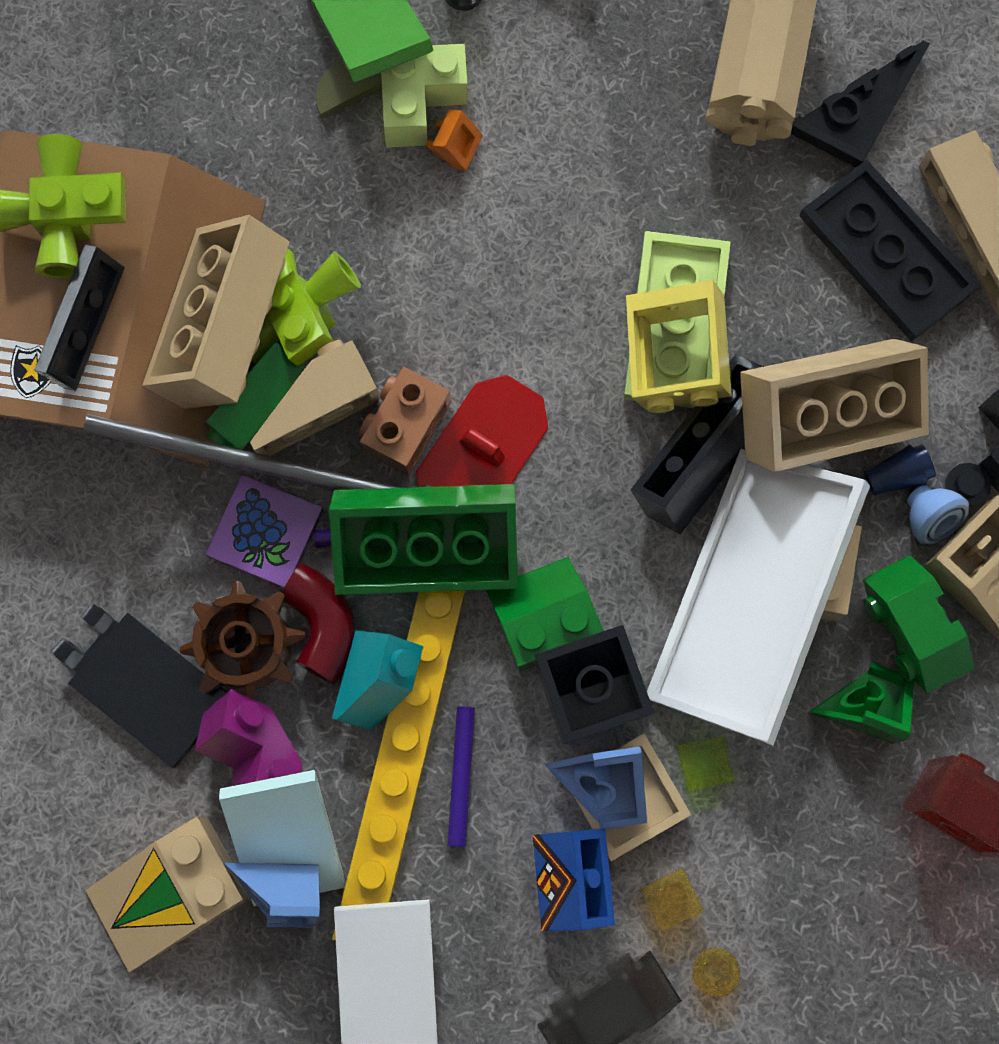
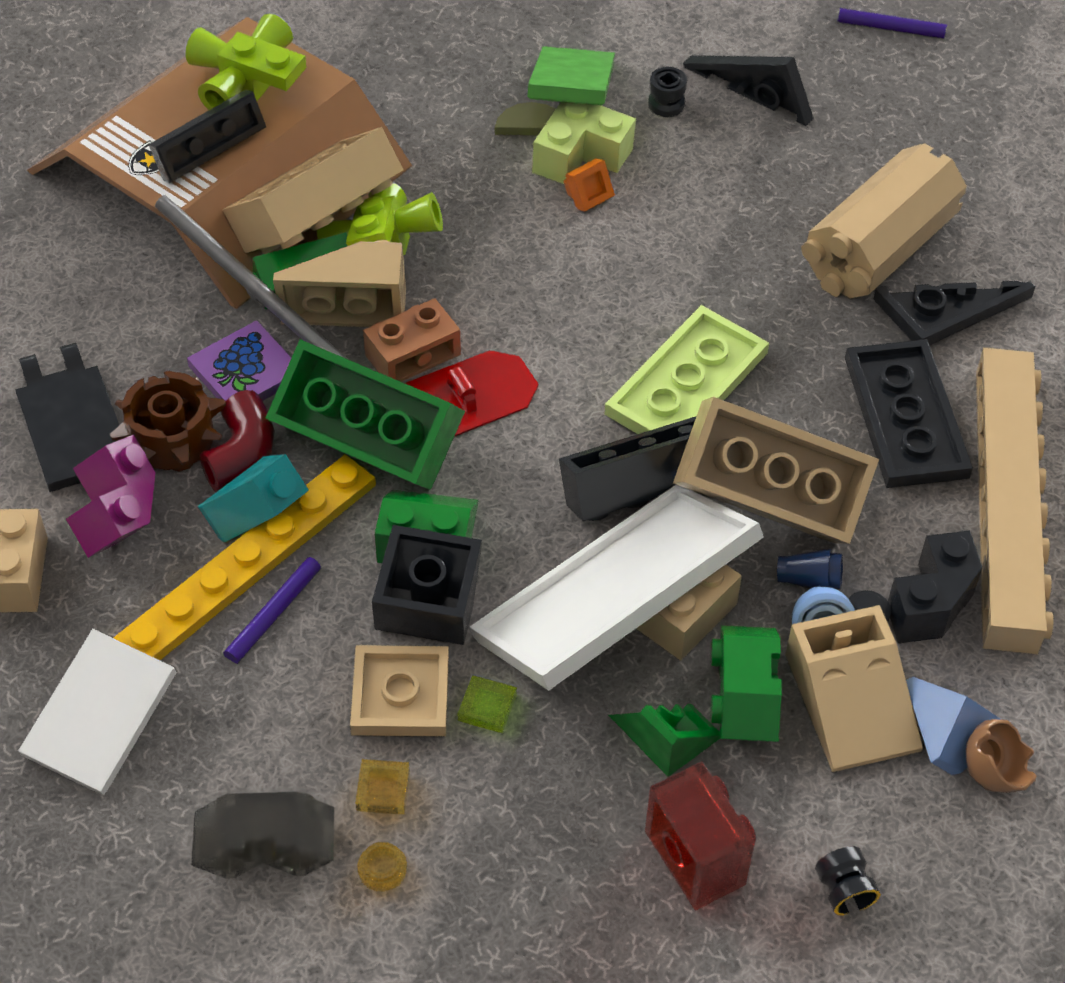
camera: 25 degrees right, 25 degrees down
light aqua tile [219,770,345,906] -> none
medium blue slope [223,862,320,928] -> none
blue brick [533,828,615,931] -> none
medium blue slope [544,747,647,829] -> none
light yellow window [626,280,732,413] -> none

